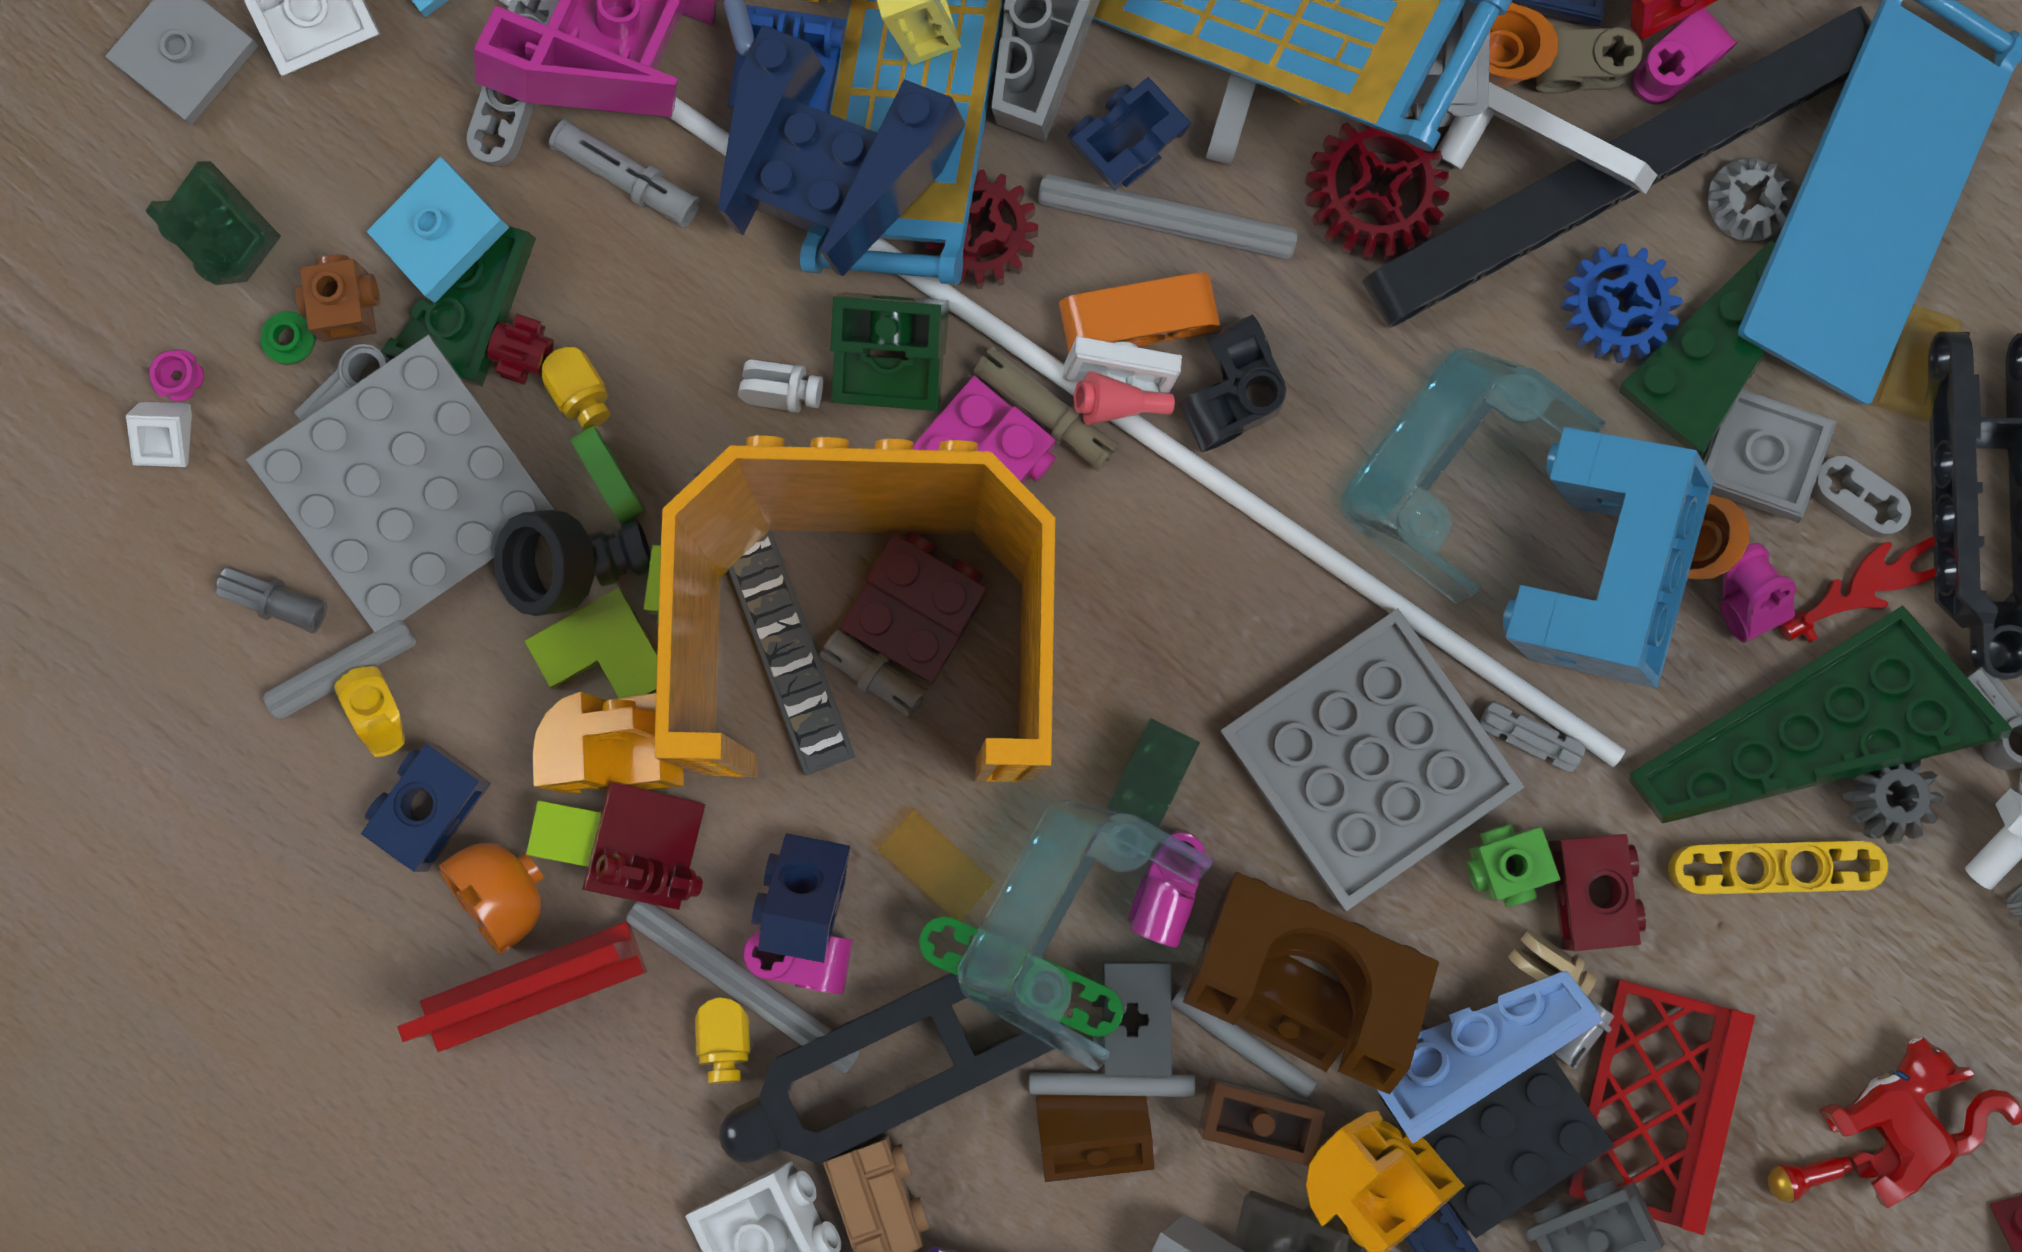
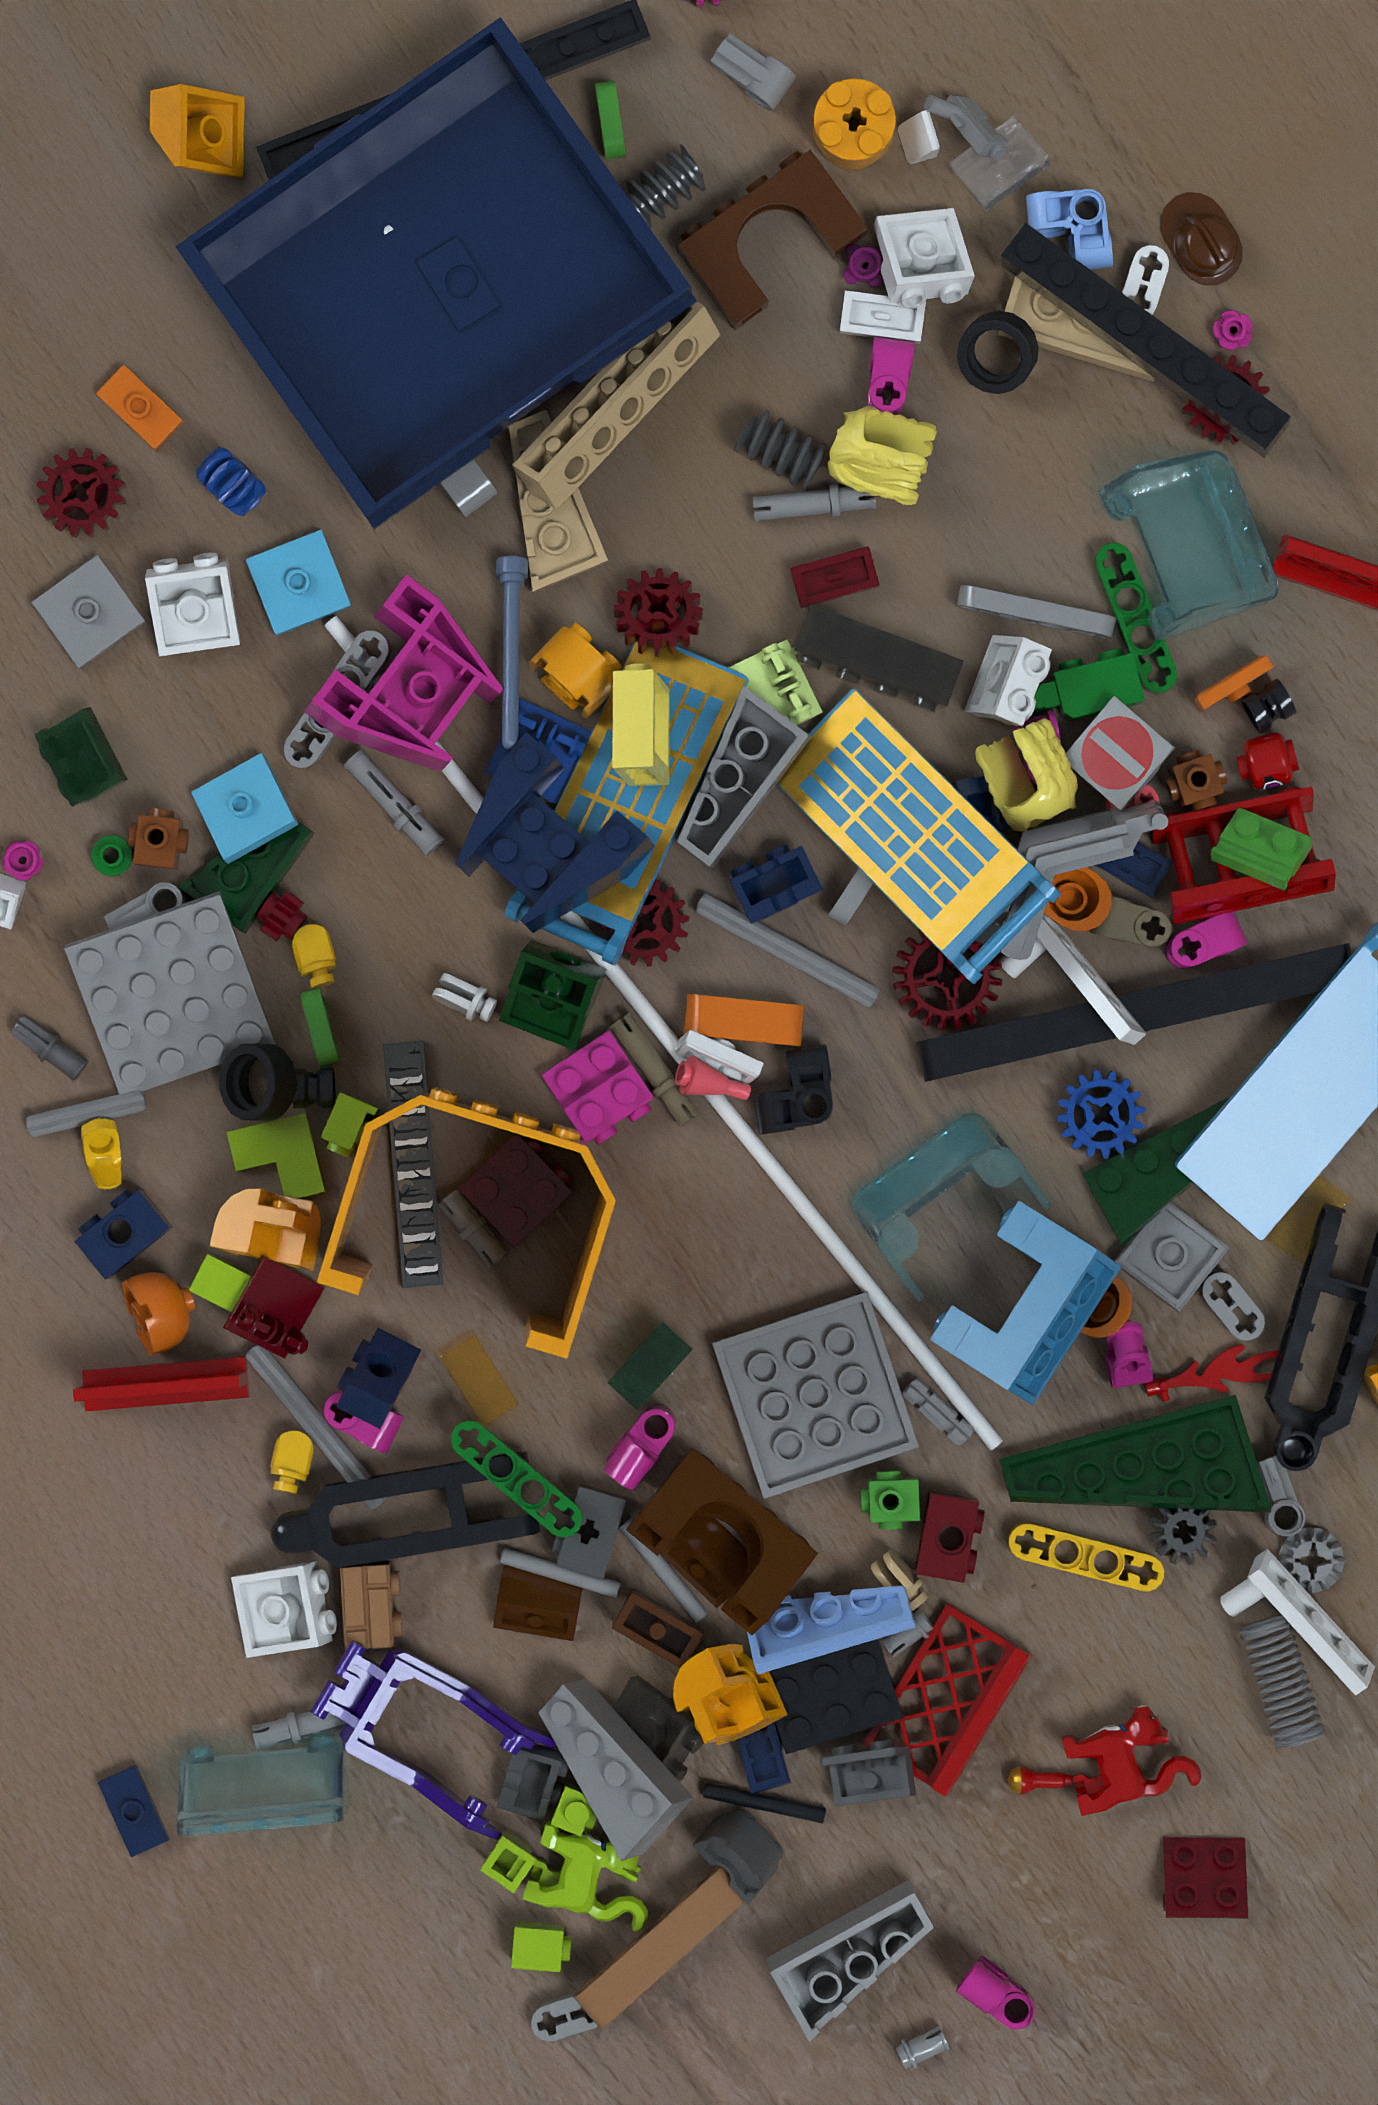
camera: 15 degrees right, 5 degrees up
clear light blue windscreen [957,799,1214,1071] -> none
light grey gear [1708,156,1794,242] -> none

